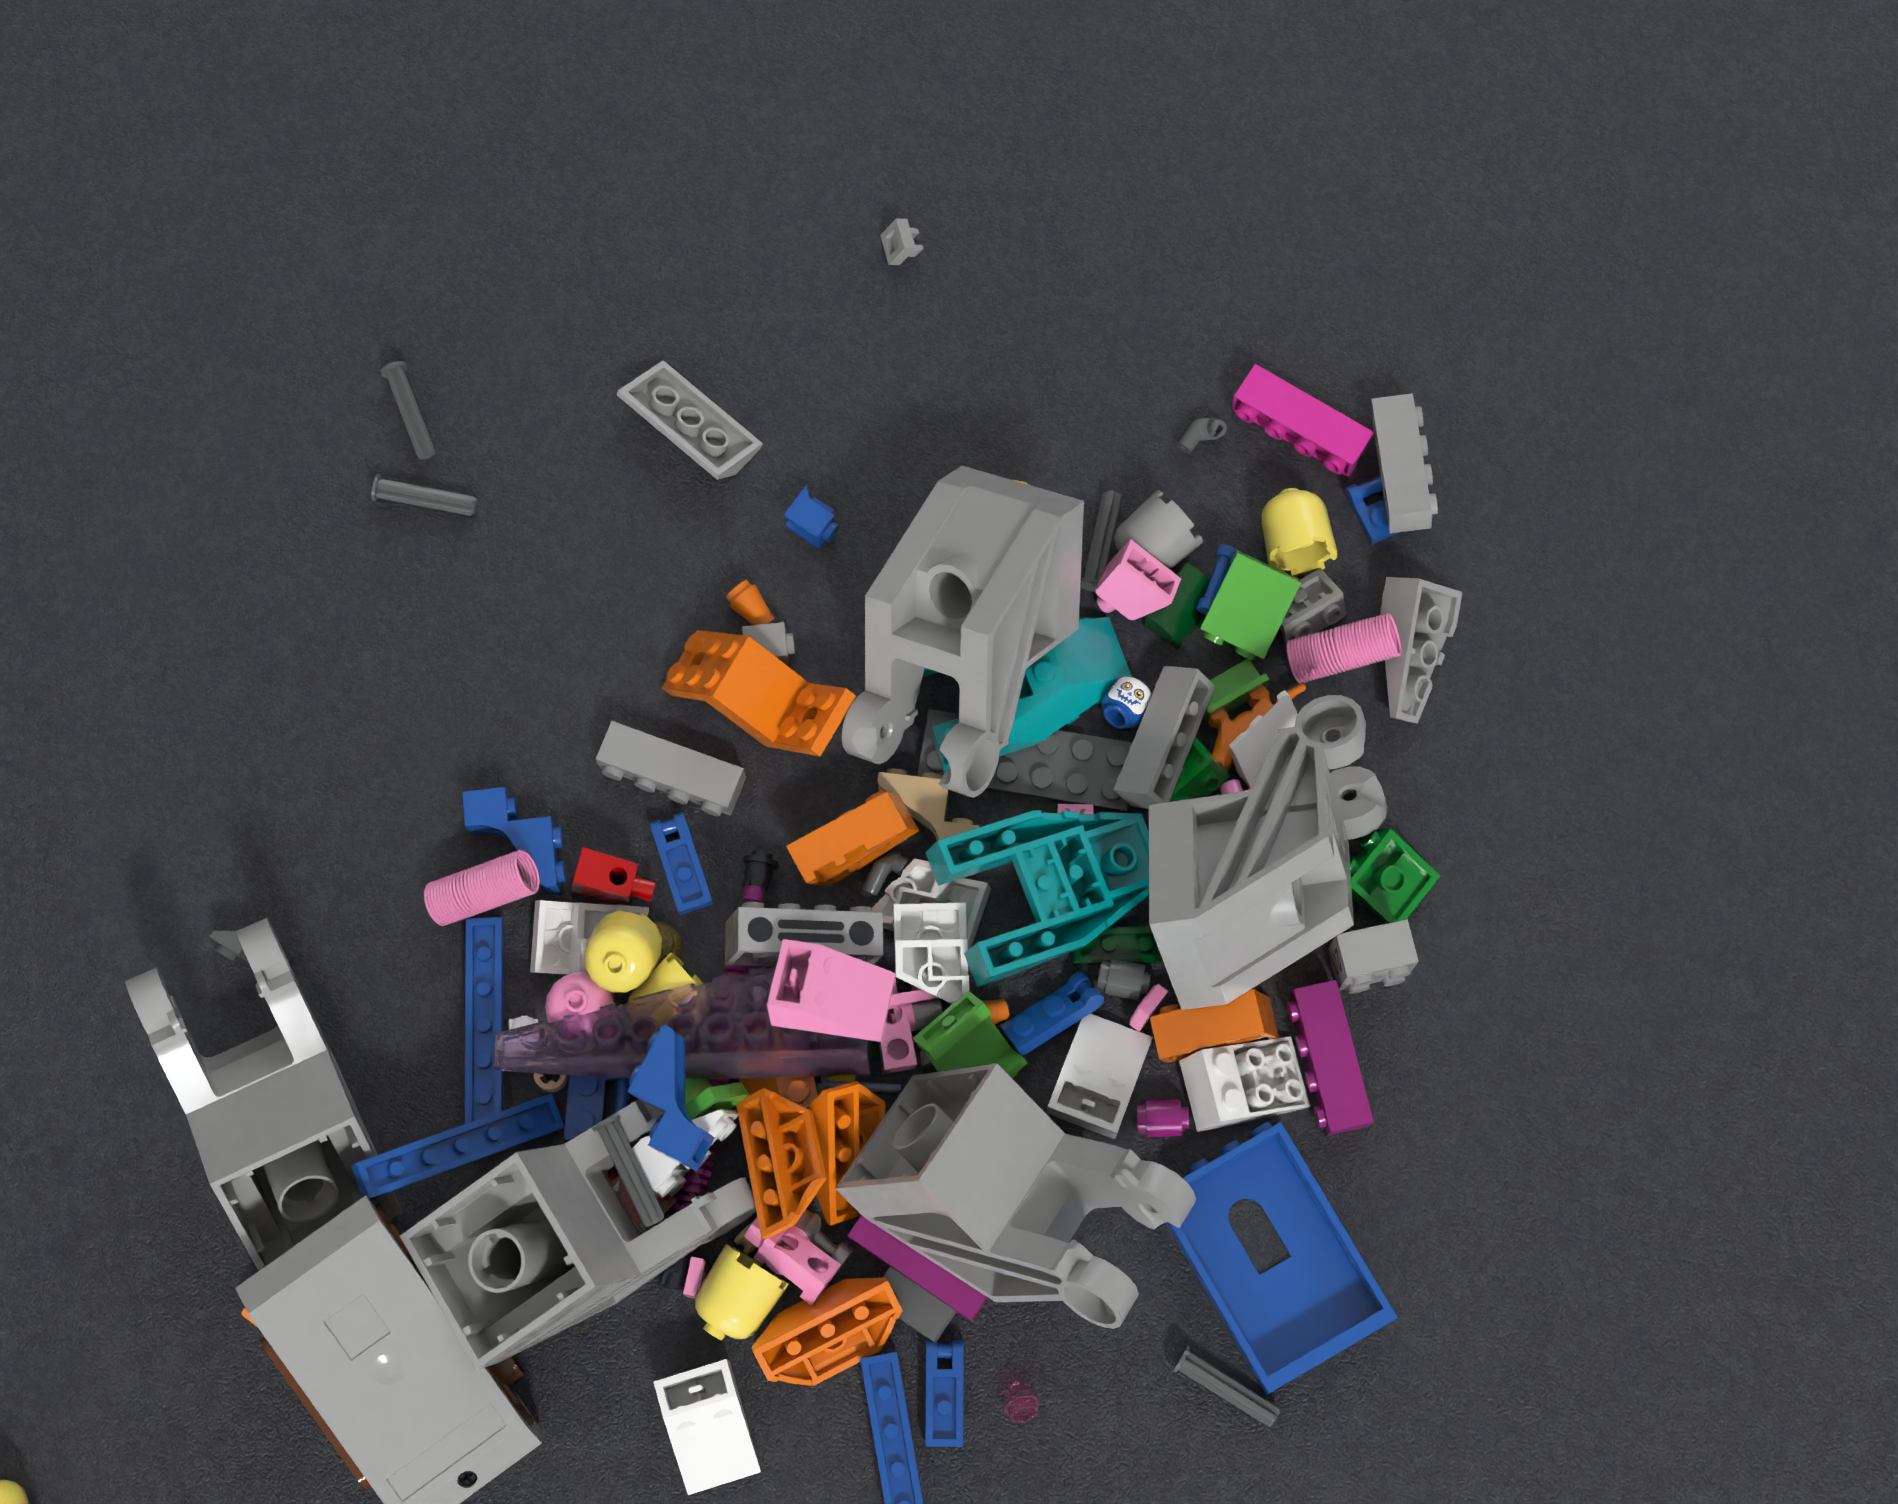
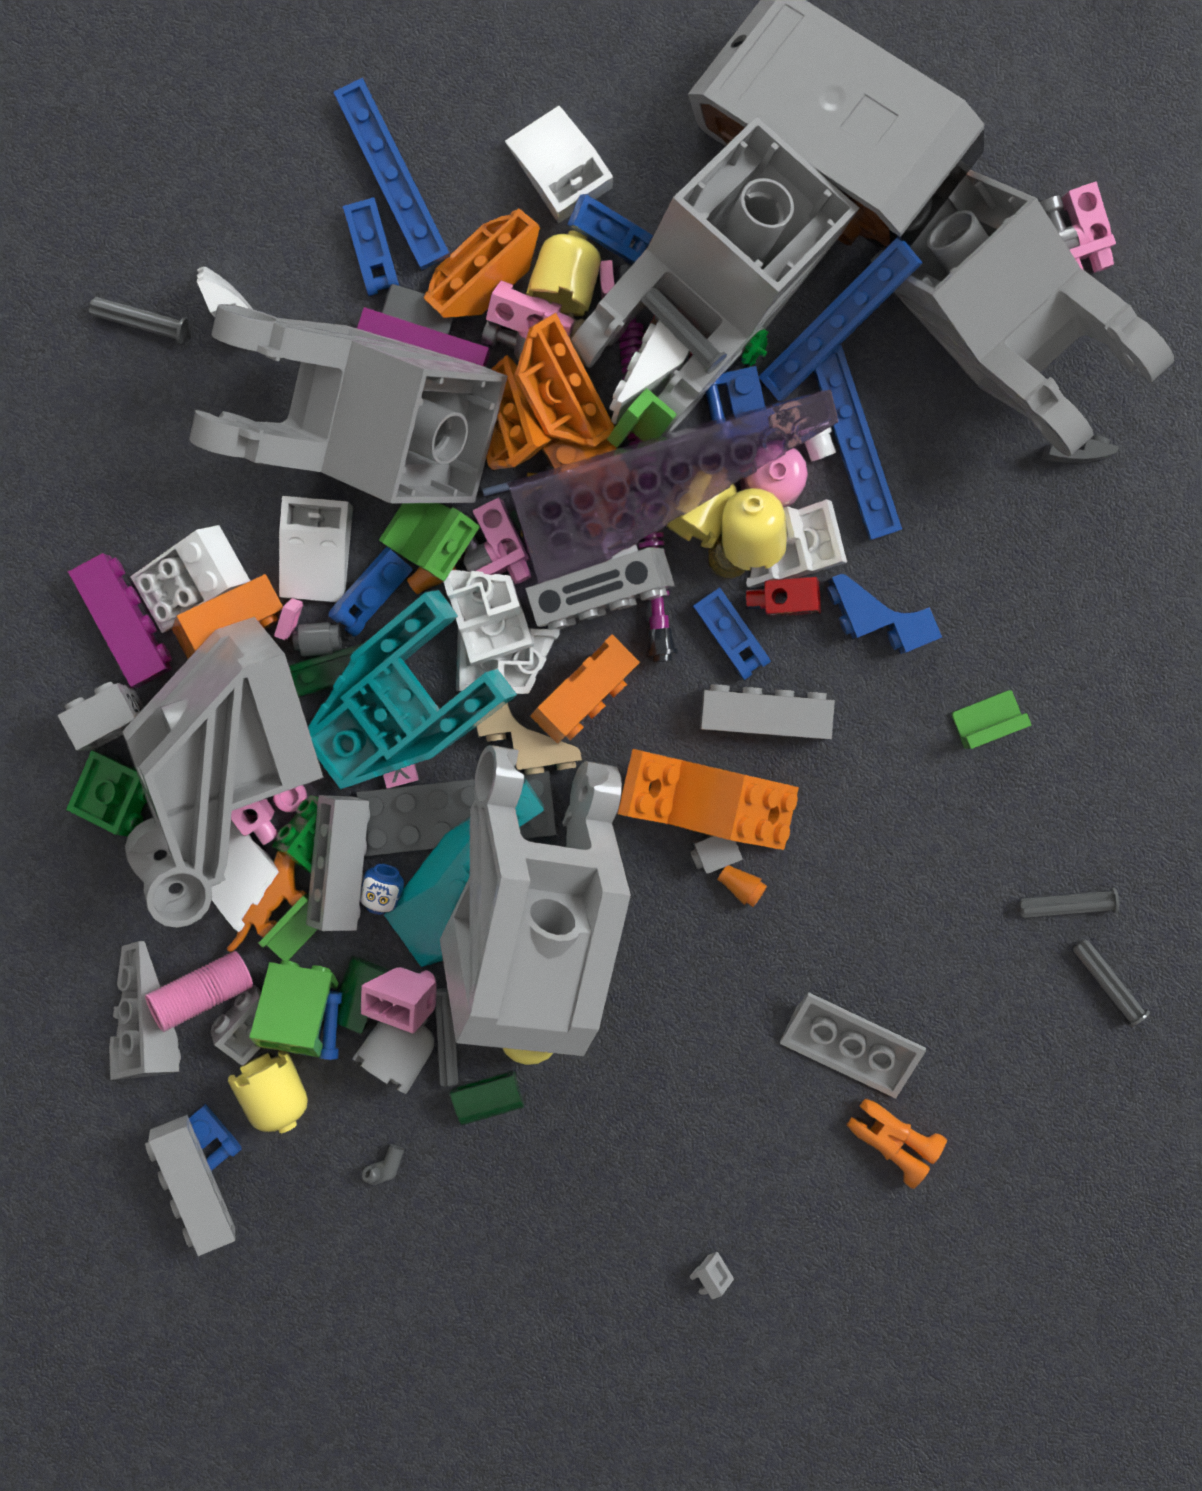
camera: 165 degrees right, 15 degrees up
bright pink piece [424,850,540,926] -> none
blue arch [627,1024,715,1171] -> none
bright pink slope [767,939,896,1042] -> none
blue window [784,485,840,549] -> none
dark grey arm [861,851,910,895] -> none
clear pink plate [1002,1382,1040,1423] -> none
magenta brick [1137,1099,1189,1137] -> none
blue panel [1165,1121,1398,1395] -> none
dark pink brick [1231,364,1374,477] -> none
none -> white slope [197,266,252,317]
none -> dark green brick [450,1070,525,1126]
none -> blue plate [567,194,653,265]
none -> orange piece [847,1099,947,1189]
none -> bright green panel [951,690,1031,749]
none -> bright pink hips [1039,181,1116,273]

